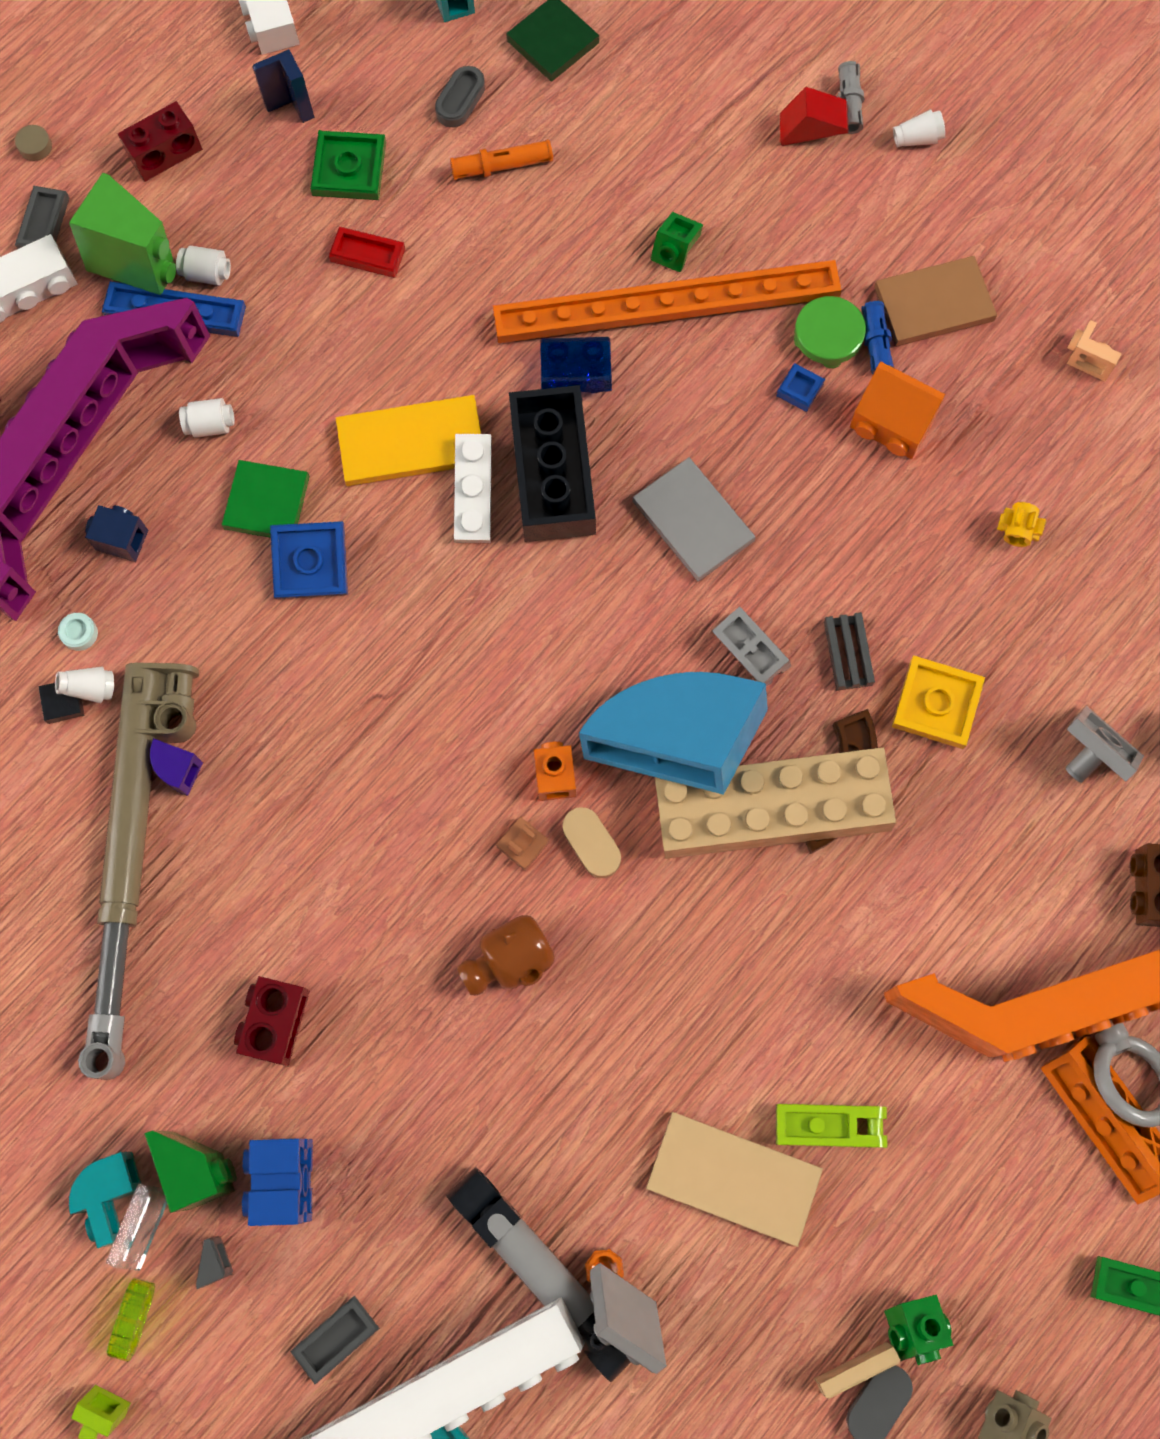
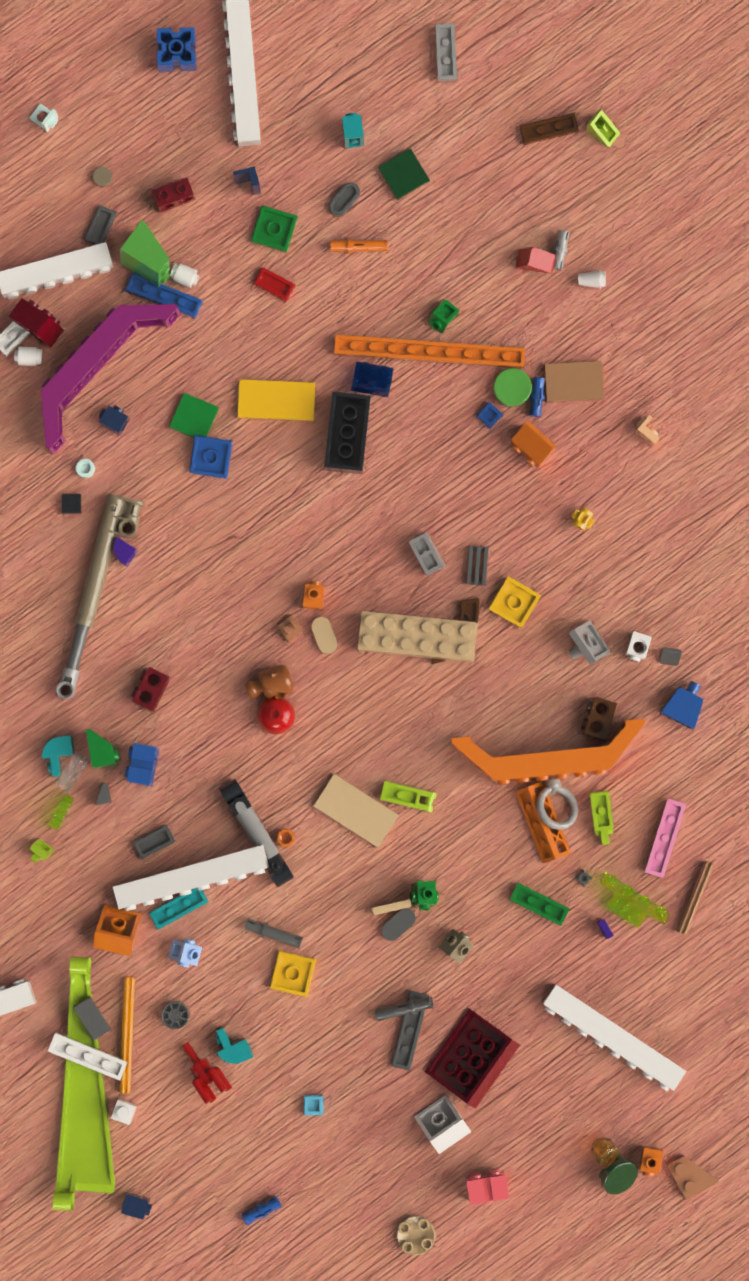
camera: 10 degrees right, 10 degrees up
white cone [55,667,114,703] -> none
white brick [179,398,235,438] -> none
white plate [454,434,492,543] -> none
dark azure brick [579,672,768,795] -> none
light grey tile [590,1263,667,1374] -> none
light grey tile [632,457,755,582] -> none
none -> red cylinder [257,698,295,735]

